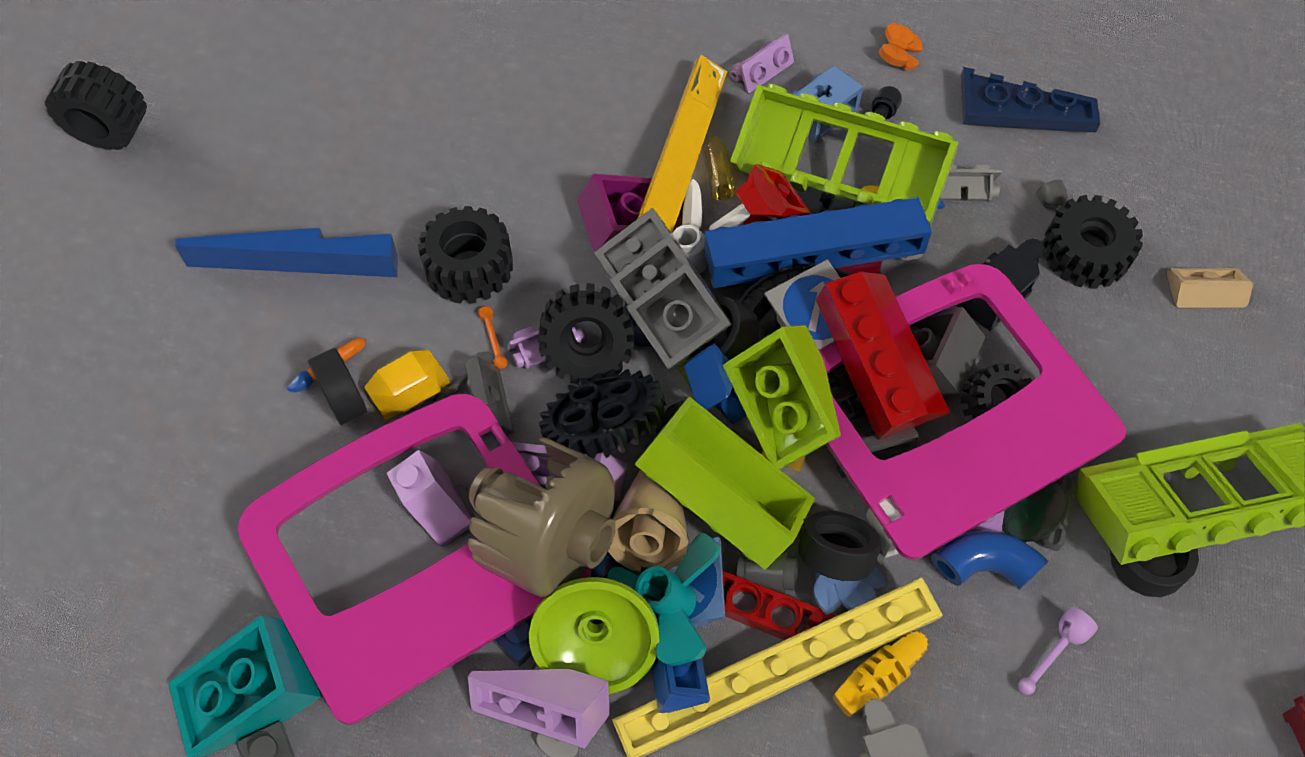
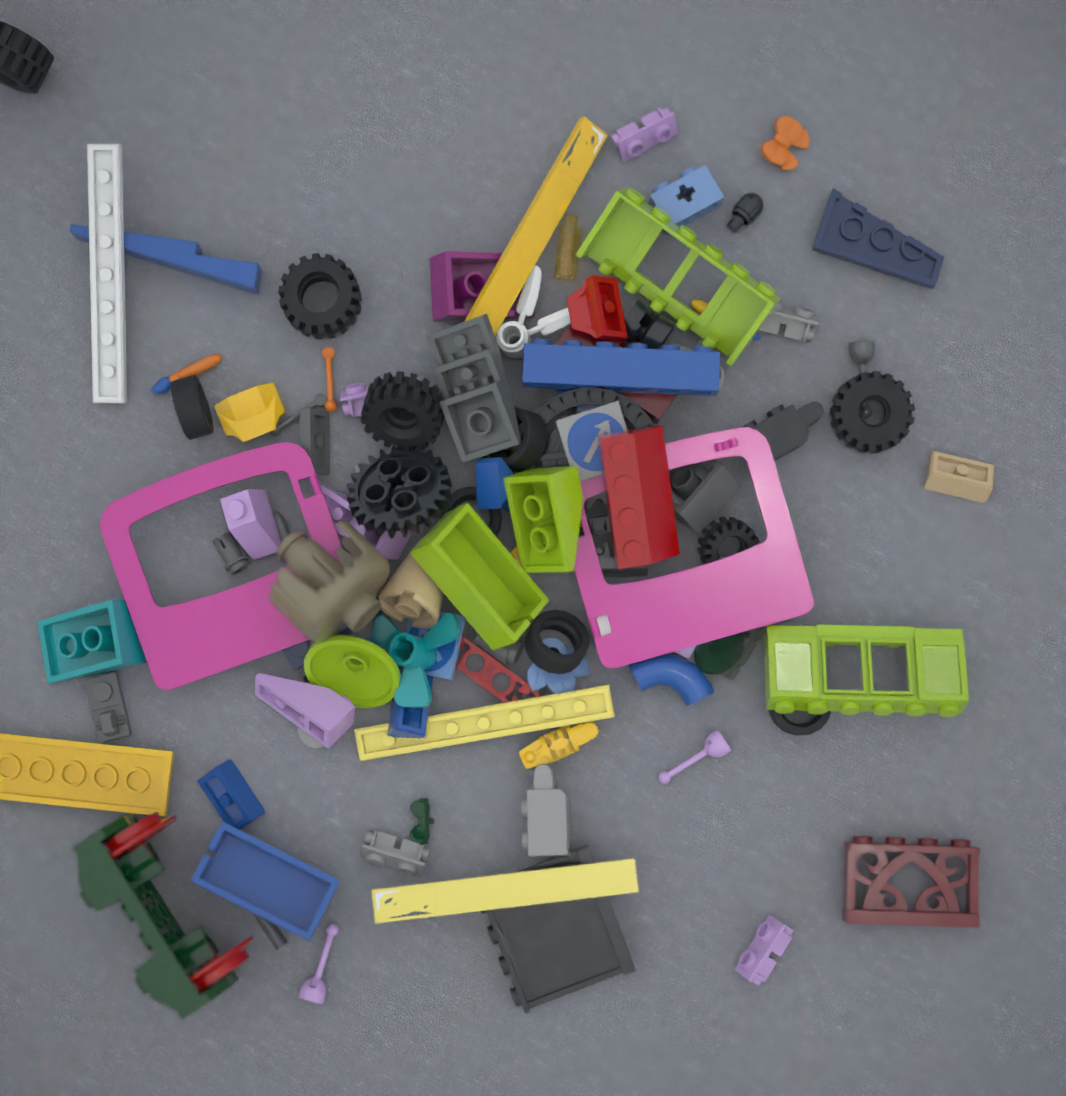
camera: 15 degrees right, 25 degrees up
none -> white tile [87,144,127,403]
none -> dark grey pin [213,532,249,575]

